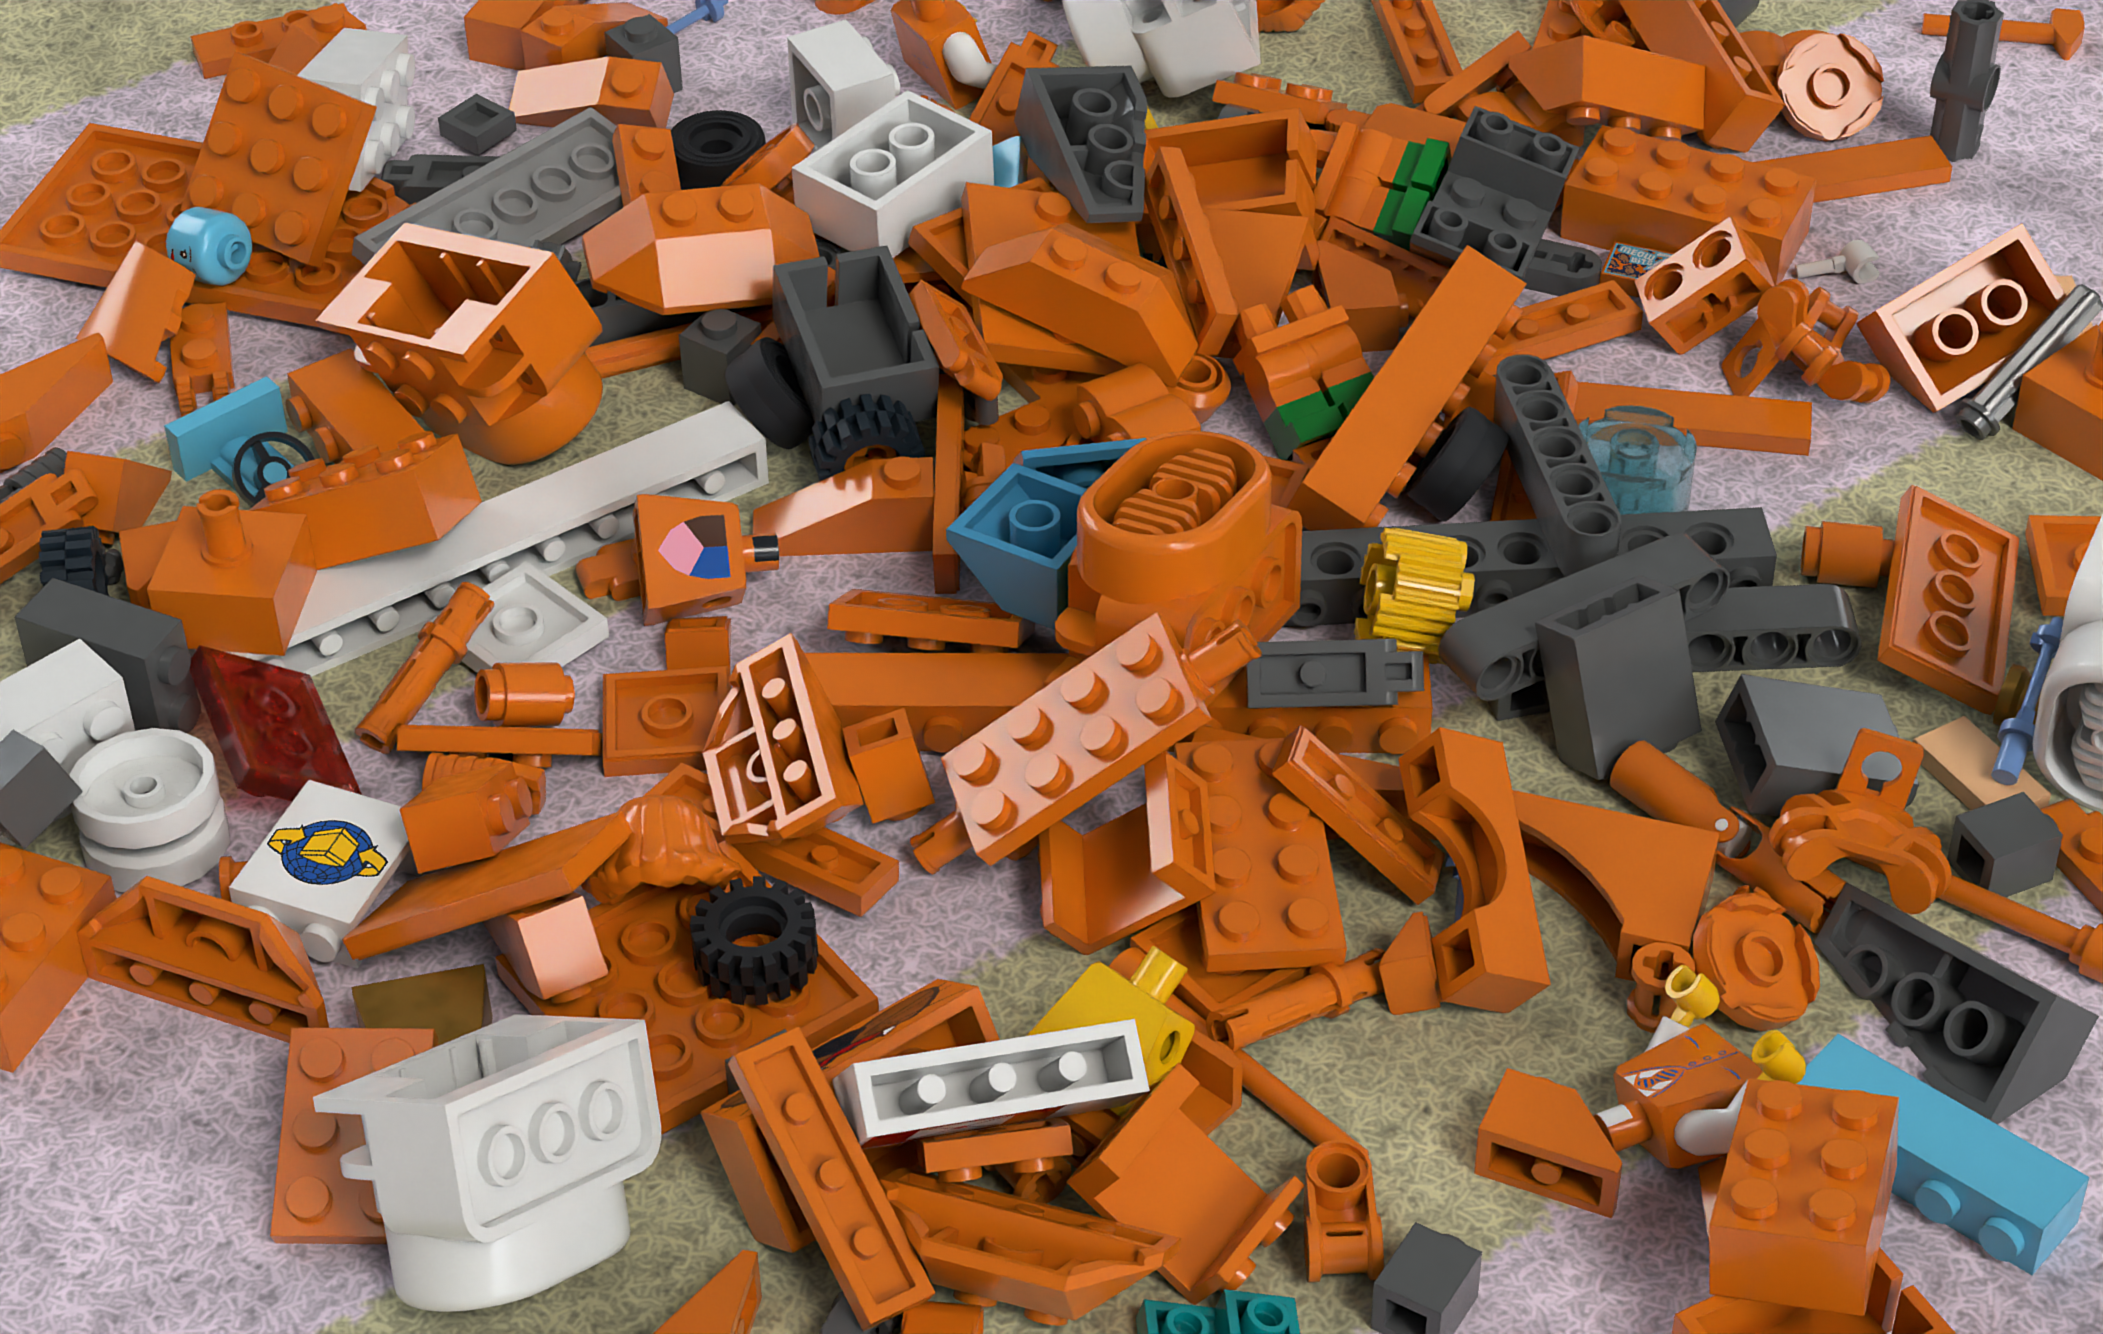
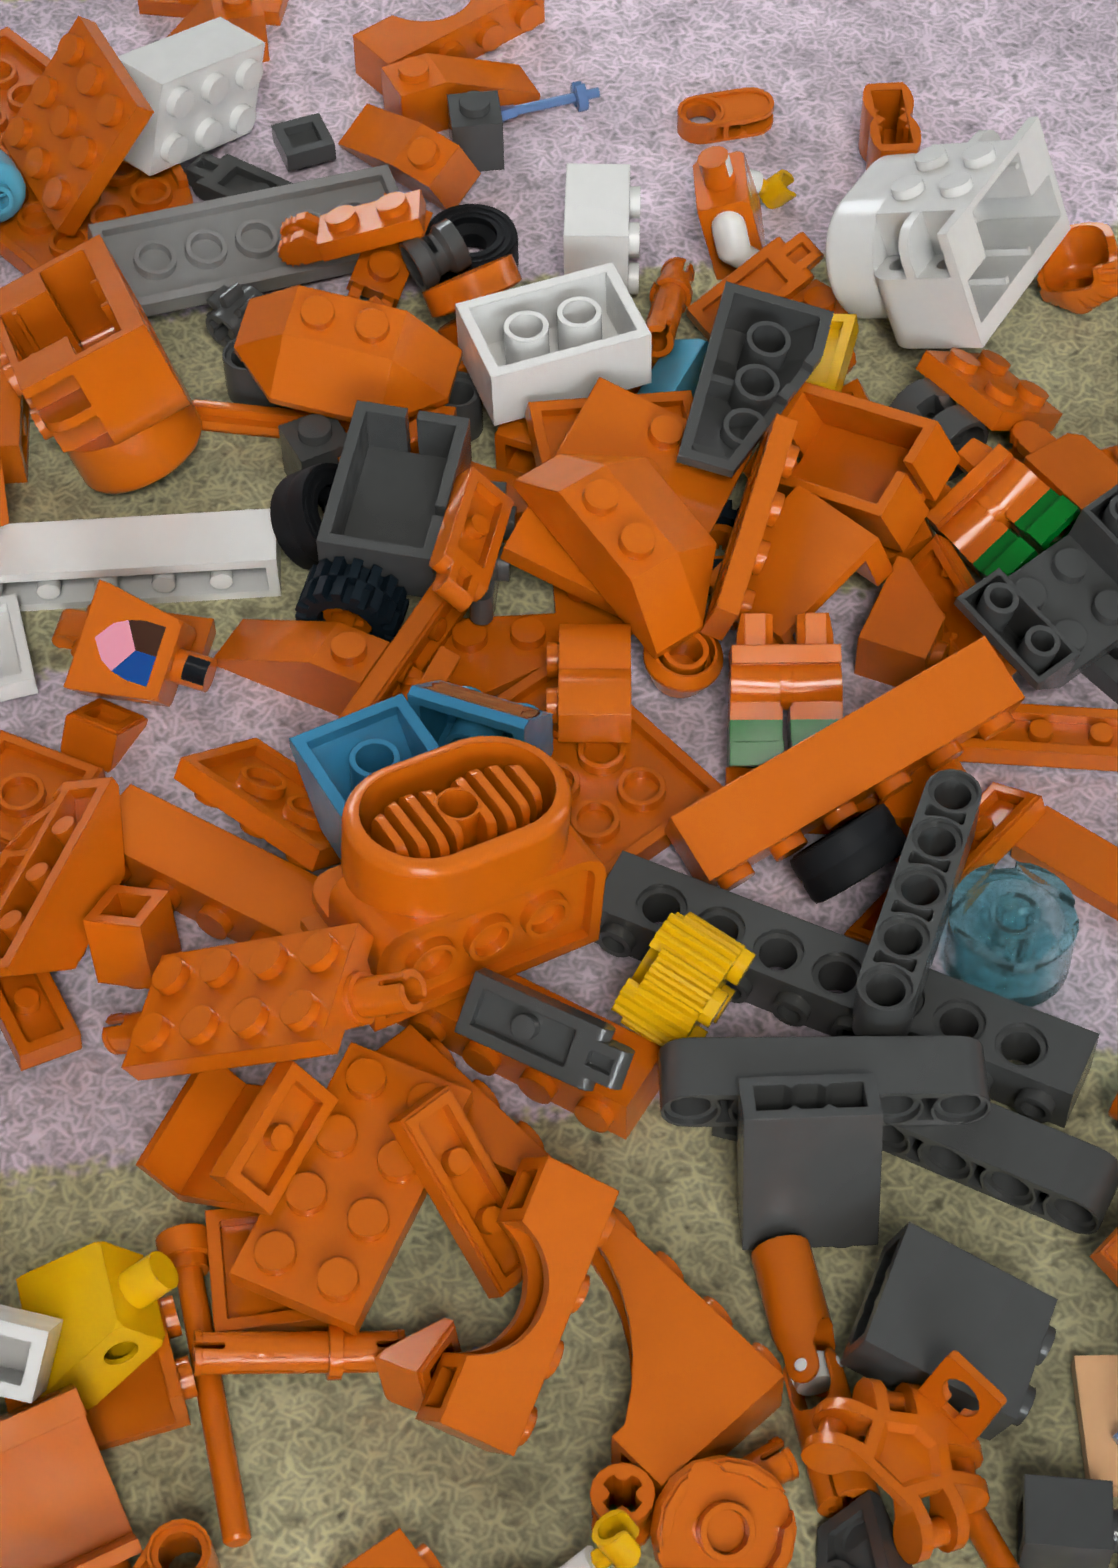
camera: 30 degrees right, 10 degrees up
none -> orange hinge [277,189,426,267]
none -> dark grey wheel [399,218,472,291]

